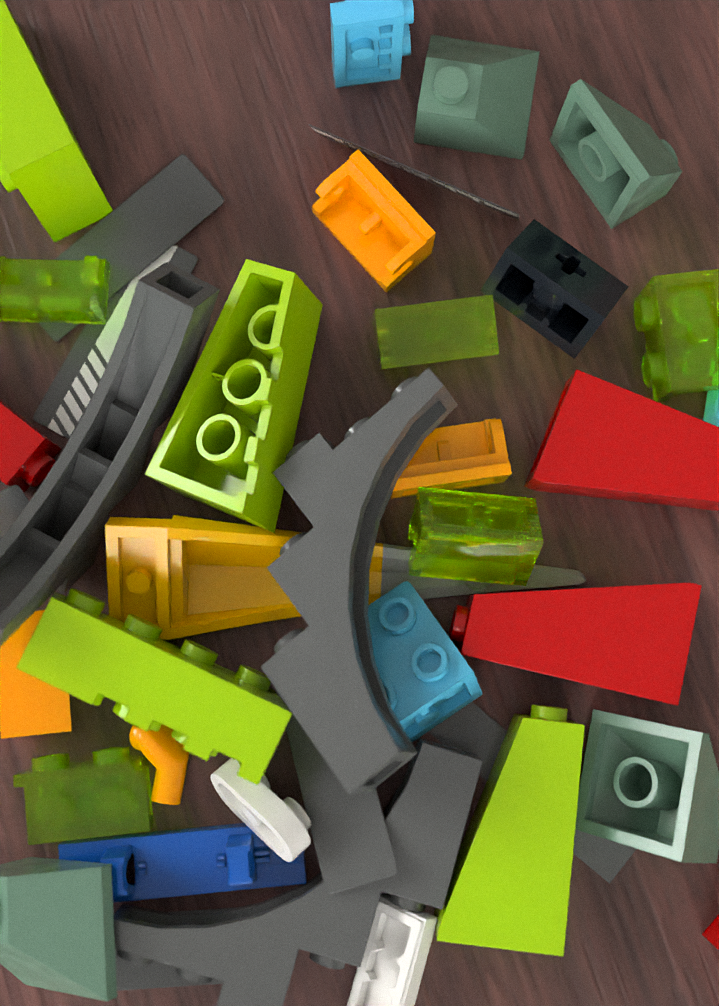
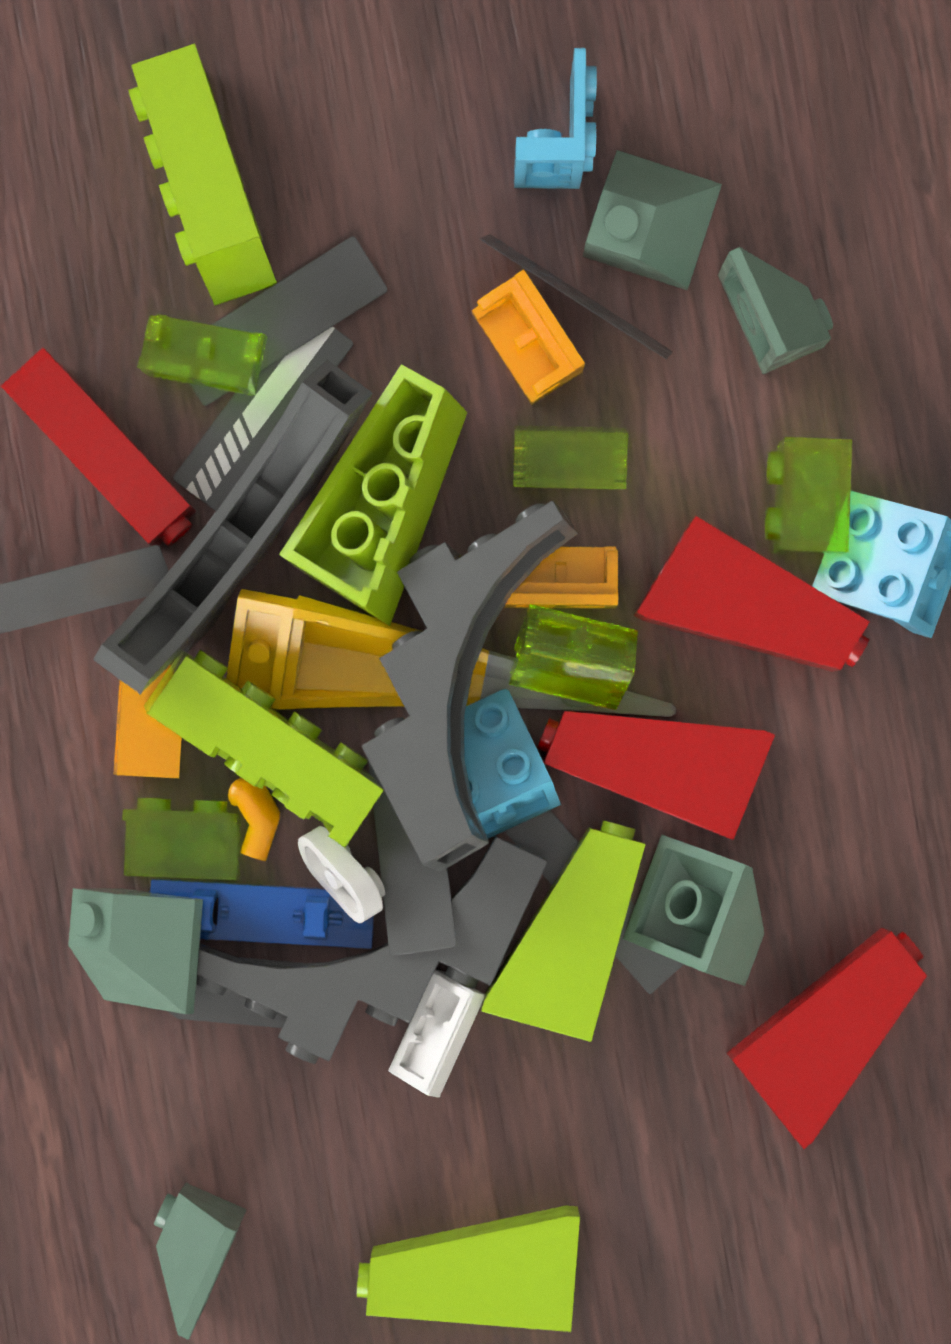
camera: 10 degrees right, 5 degrees up
black brick [480,219,629,359] -> none

